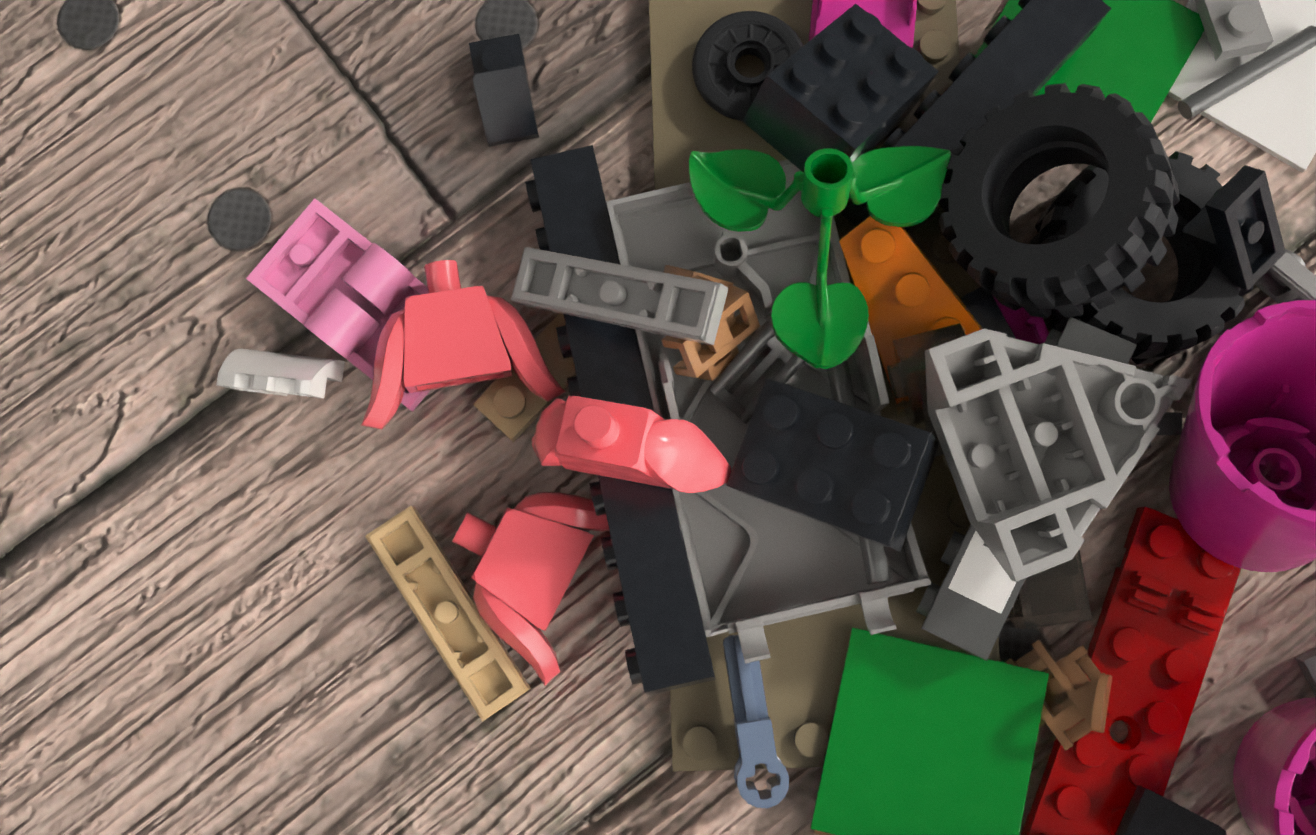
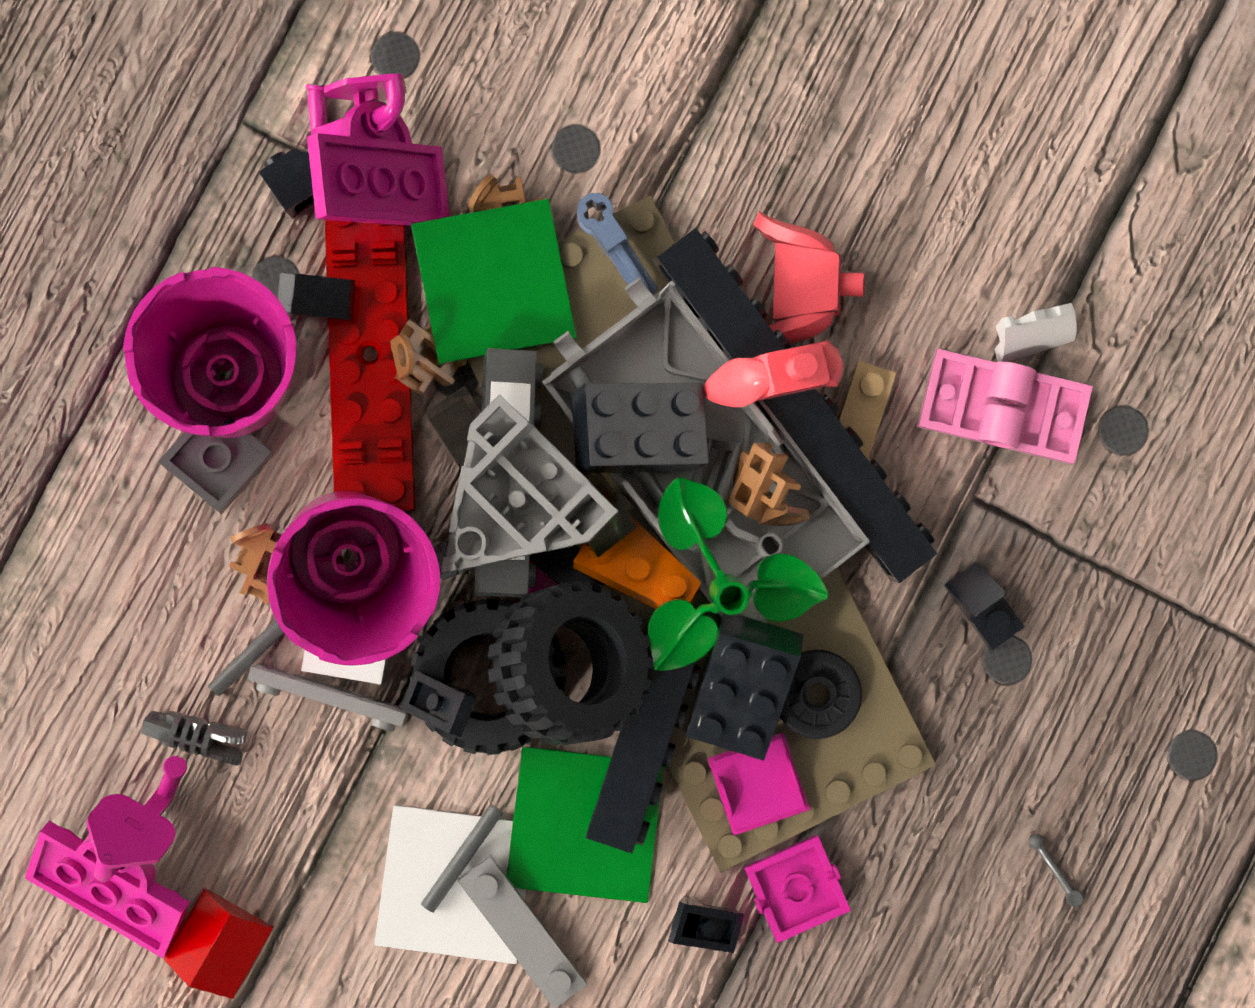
camera: 155 degrees right, 5 degrees up
coral torso [361,260,566,429] -> none
tan plate [365,506,531,722] -> none
light grey plate [511,247,729,346] -> none

